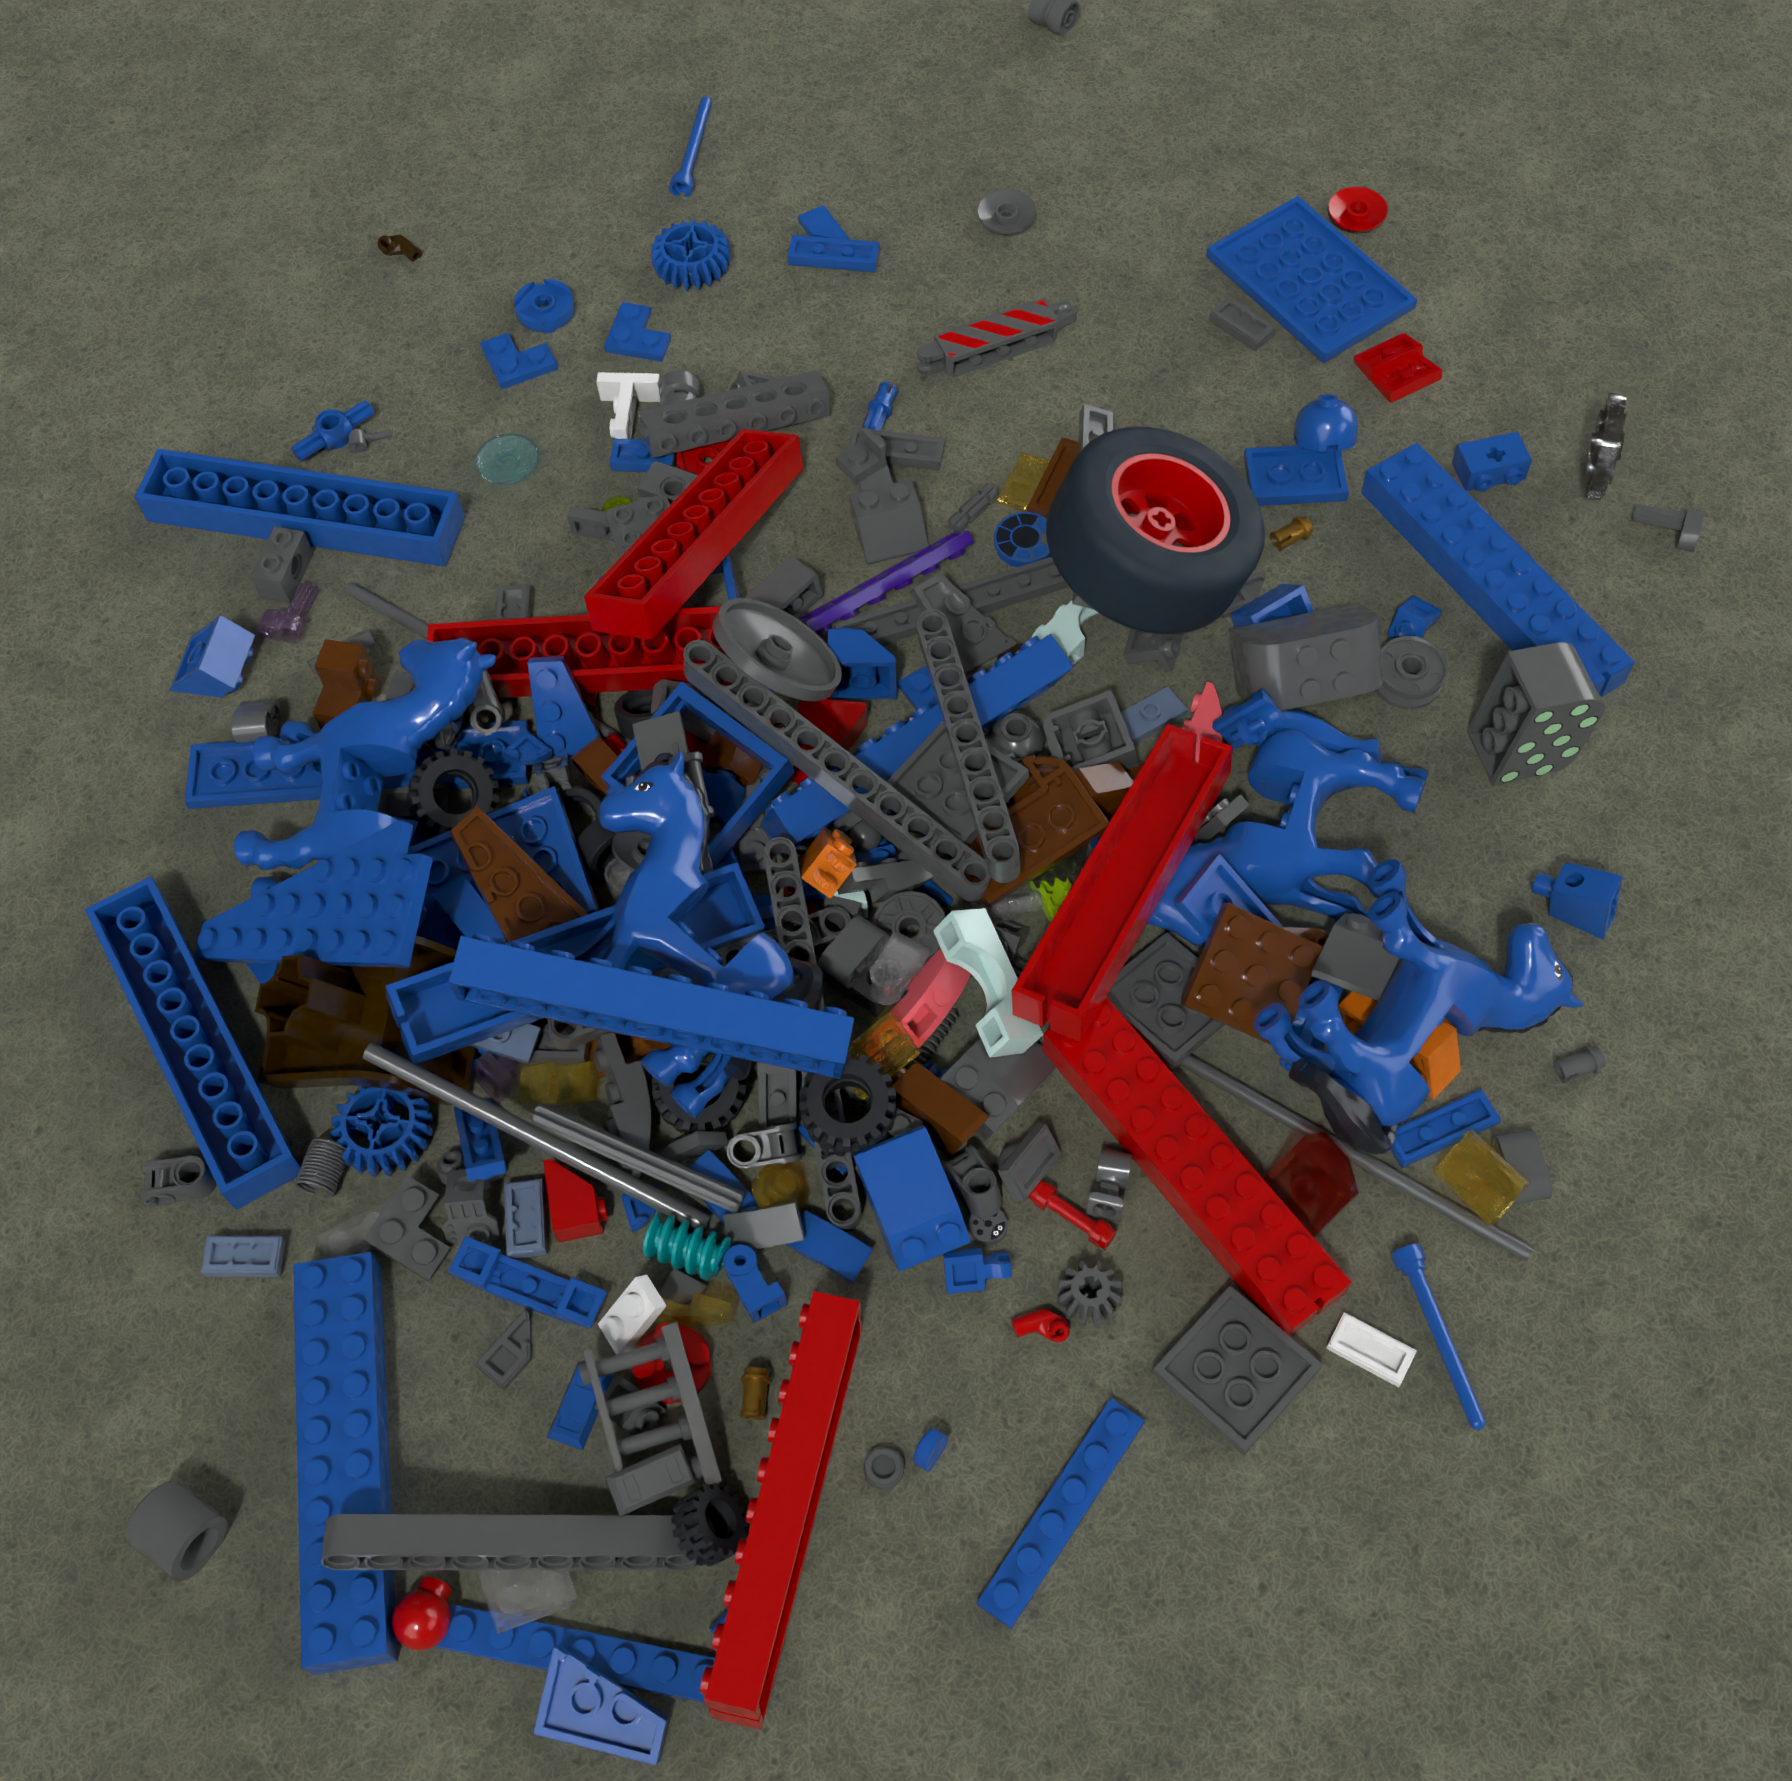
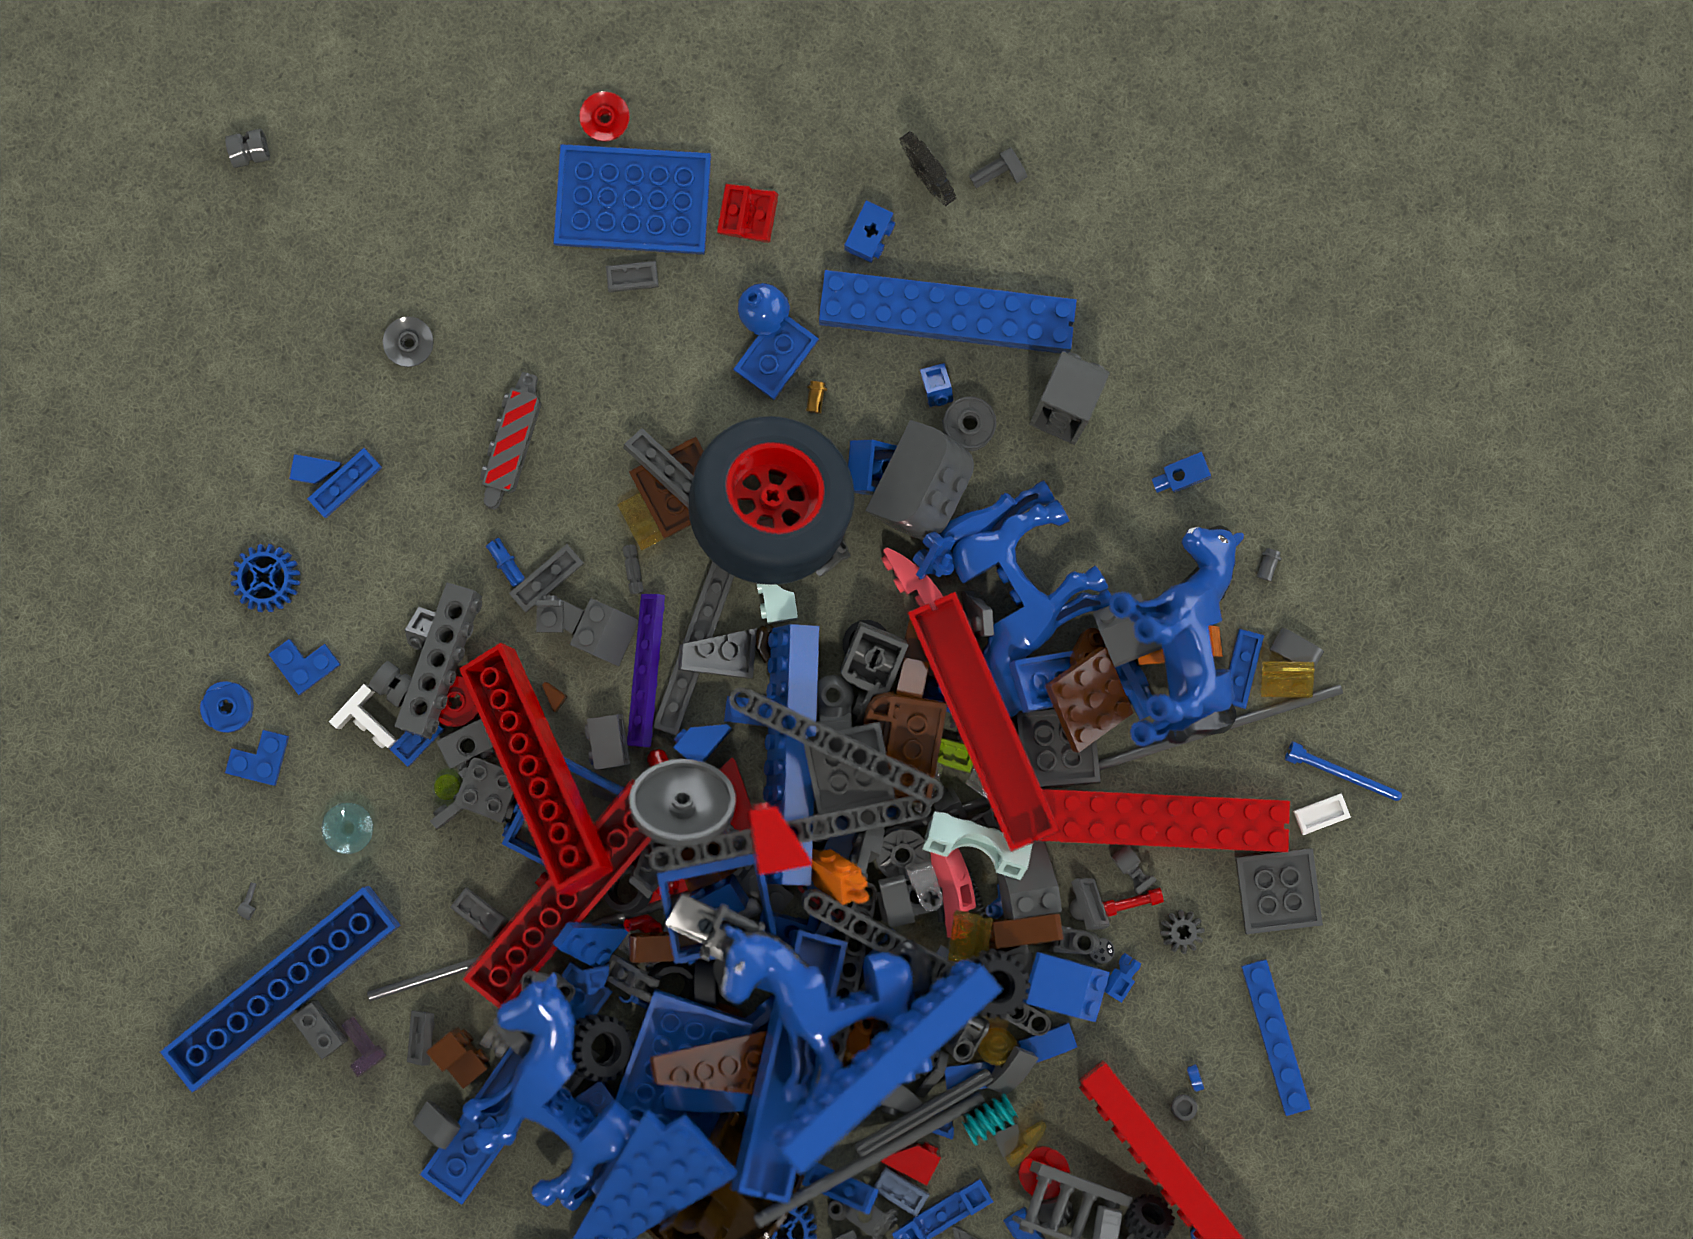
camera: 55 degrees left, 25 degrees up
blue slope [169,615,255,698] -> none
blue axle [291,400,374,460] -> none
dark brown arm [377,235,422,262] -> none
white plate [598,1275,666,1355] -> none
blue piece [669,96,712,197] -> none
blue leg [723,1244,788,1324] -> none
pearl gold pin [740,1367,772,1420] -> none
tile [994,512,1052,567] -> none
red arm [1011,1308,1070,1343] -> none
sand blue plate [1120,686,1188,745] -> none
clear red slope [1263,1131,1359,1238] -> none
none -> reddish brown slope [542,682,567,713]
none -> red slope [747,803,812,875]

